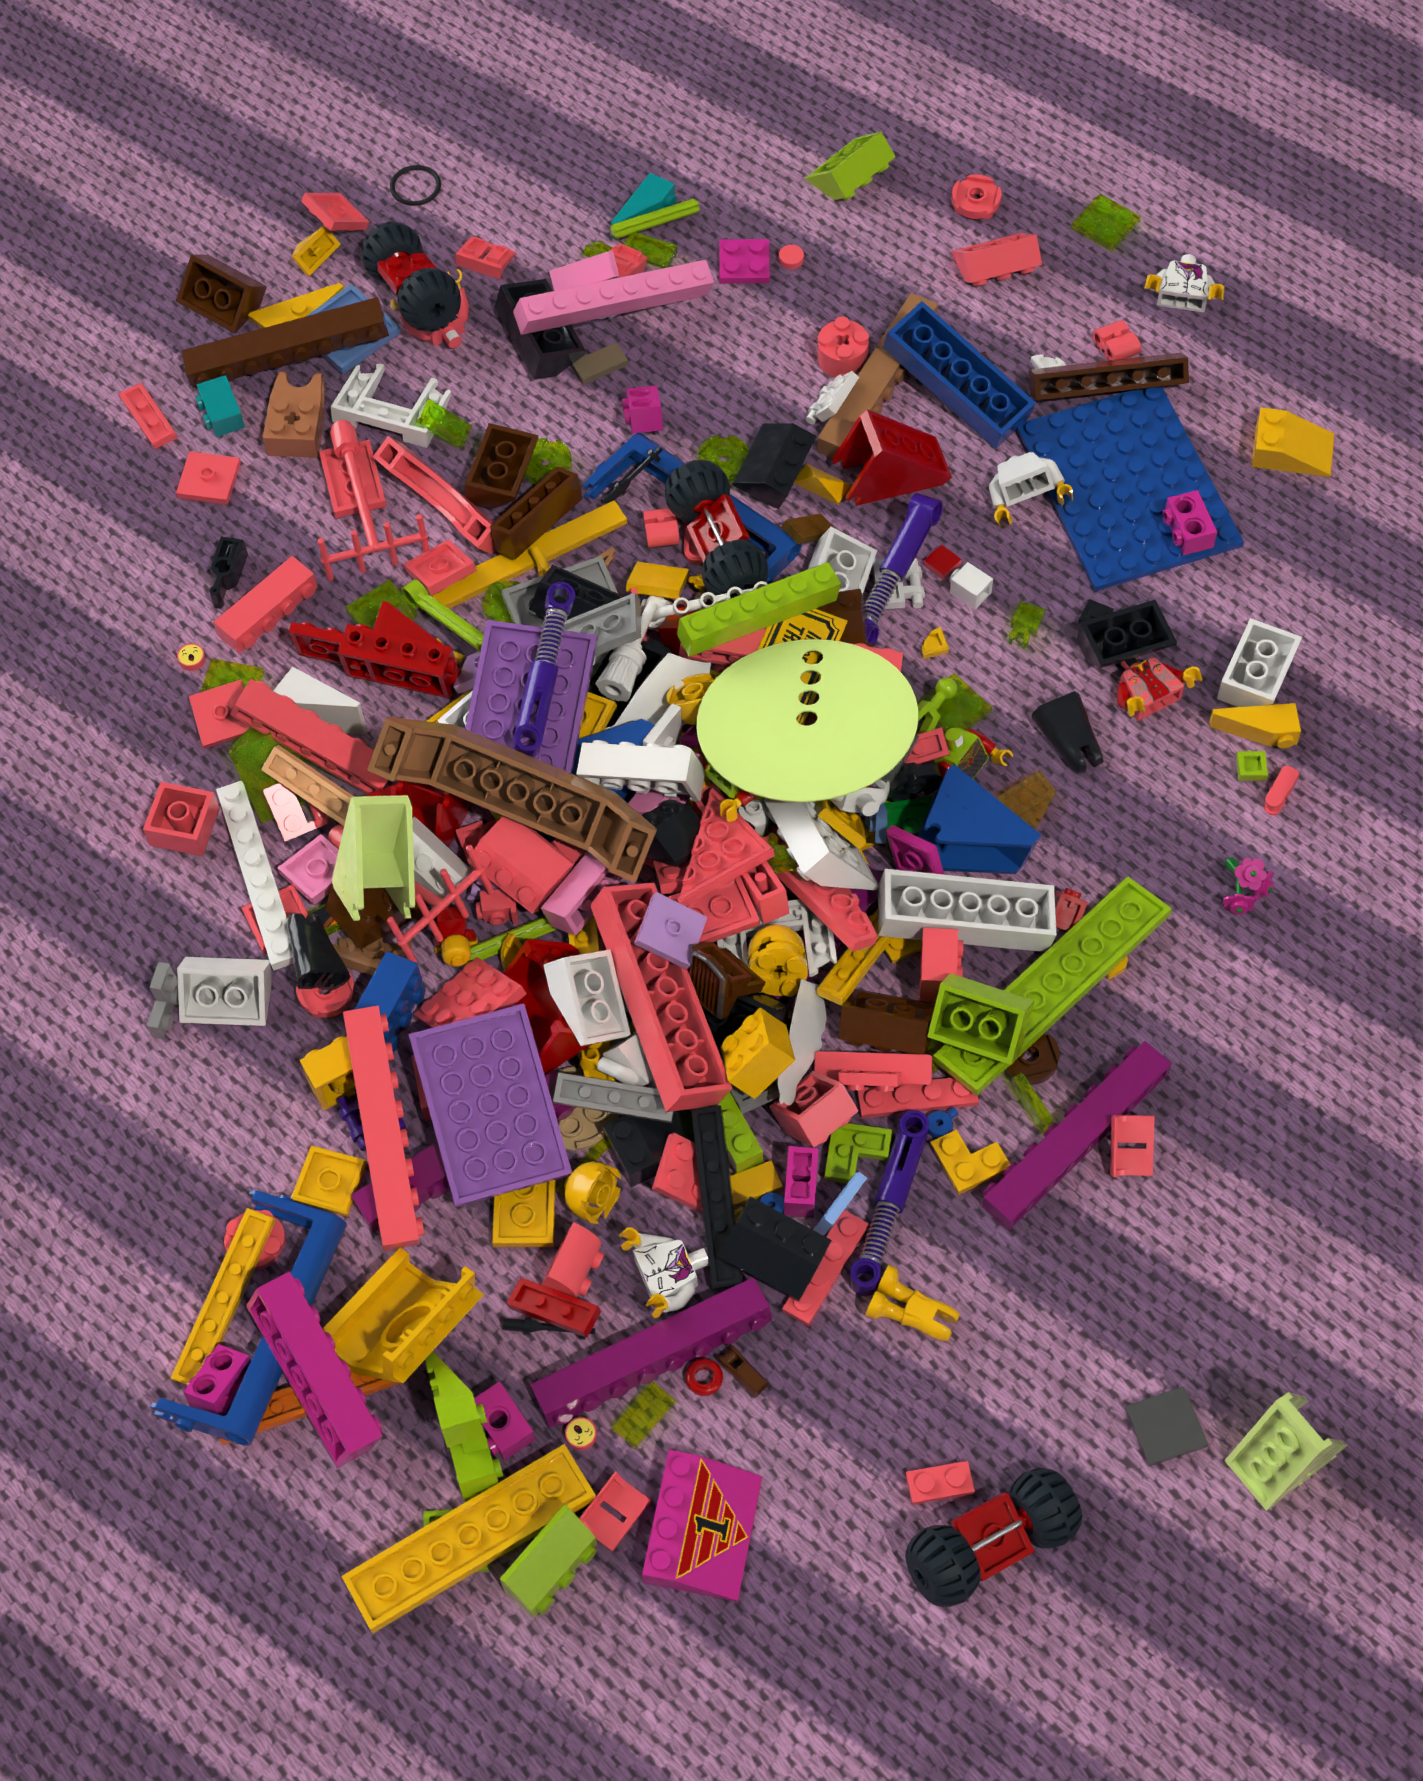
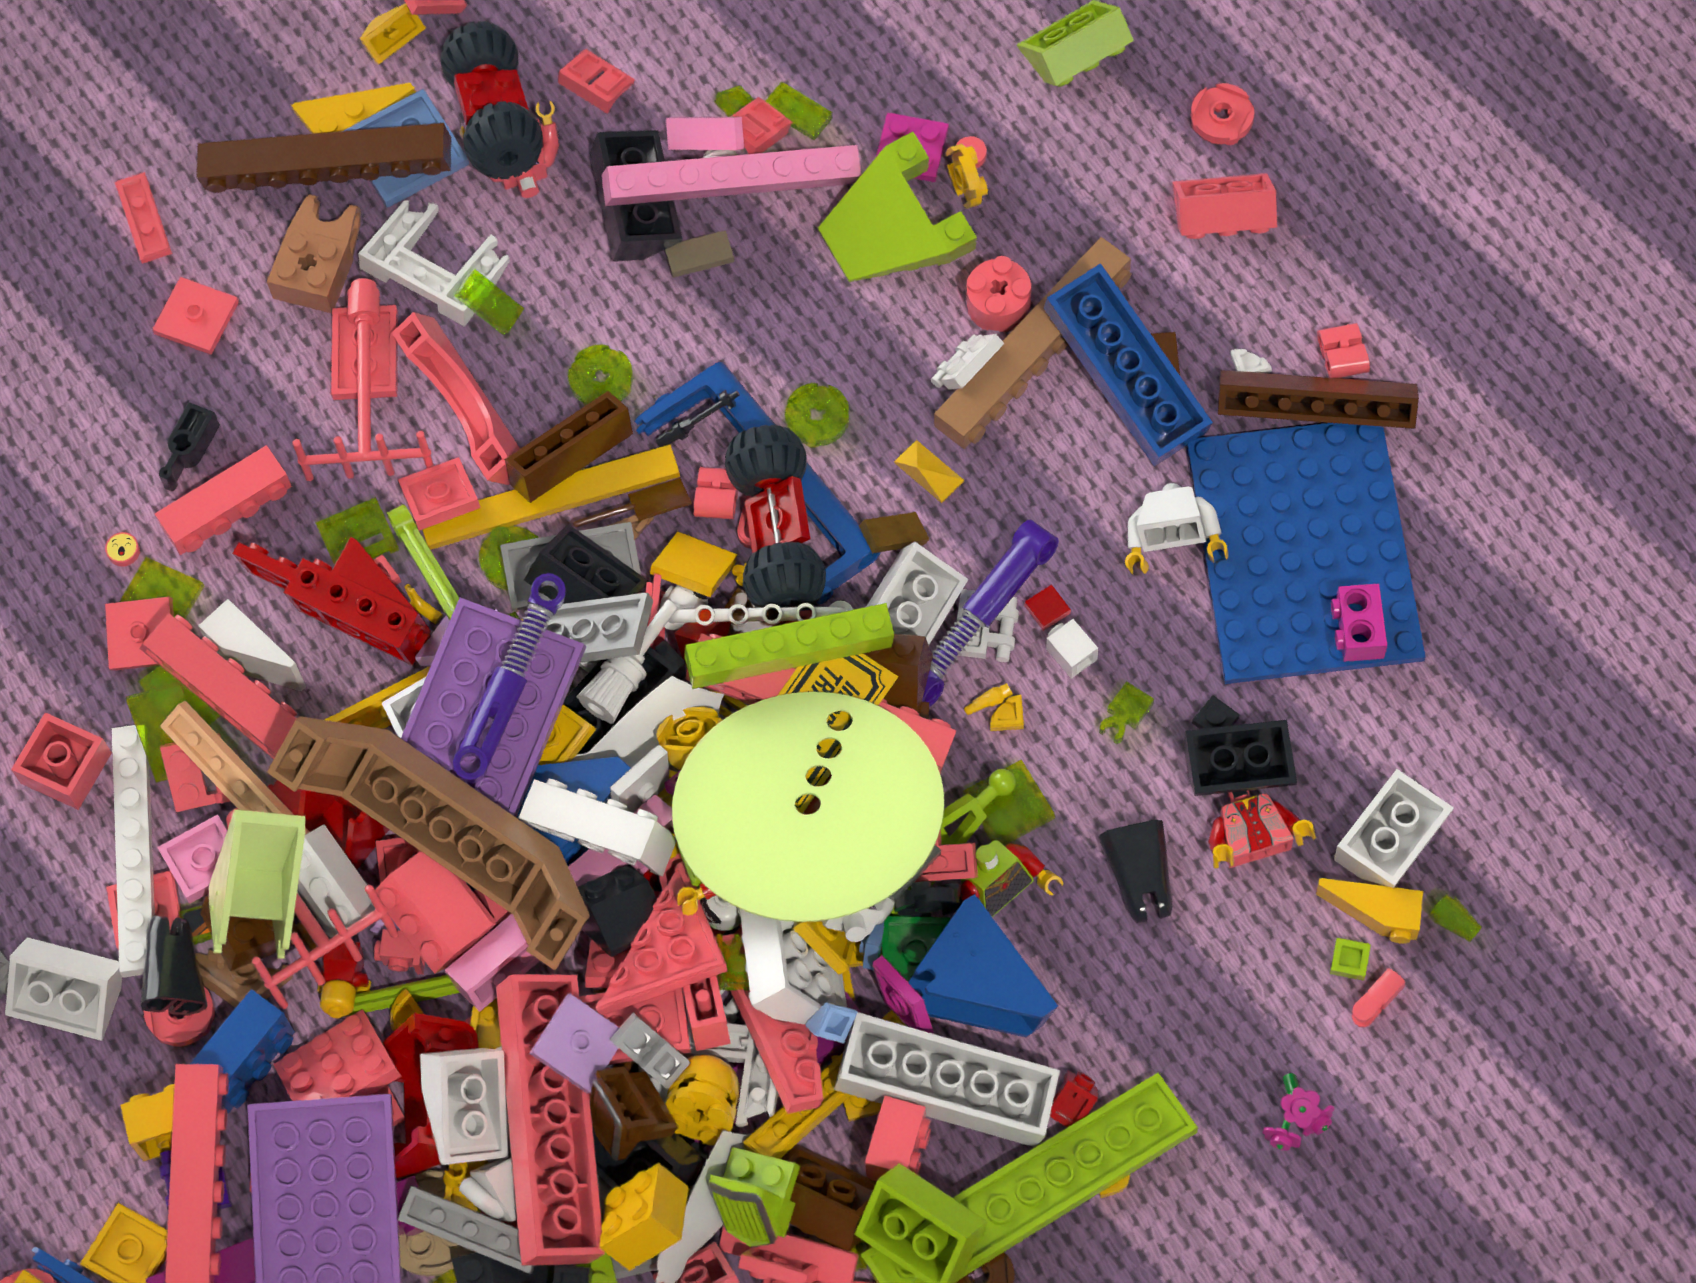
camera: 15 degrees right, 5 degrees up
reddish brown slope [176,254,267,333] -> none
teal brick [195,375,245,437] -> none
reddish brown slope [464,423,539,509] -> none
yellow bar [530,546,551,577] -> none
teal slope [611,173,677,239] -> none
lime axle [611,199,700,239] -> none
dark pink brick [622,386,663,434] -> none
black slope [732,423,816,509] -> none
red ladder [832,409,952,506] -> none
clear yellow wing [996,770,1057,830] -> none
clear neon green plate [1071,193,1141,252] -> none
white torso [1144,254,1225,312] -> none
yellow slope [1251,407,1335,477] -> none
none -> reddish brown piece [573,478,692,527]
none -> light grey slope [610,1013,691,1090]
none -> lime piece [709,1147,800,1247]
none -> light blue slope [805,1002,858,1043]
none -> lime wedge [818,131,977,282]
none -> yellow plate [946,144,988,209]
none -> yellow piece [964,683,1013,715]
none -> clear neon green cone [1429,893,1482,942]

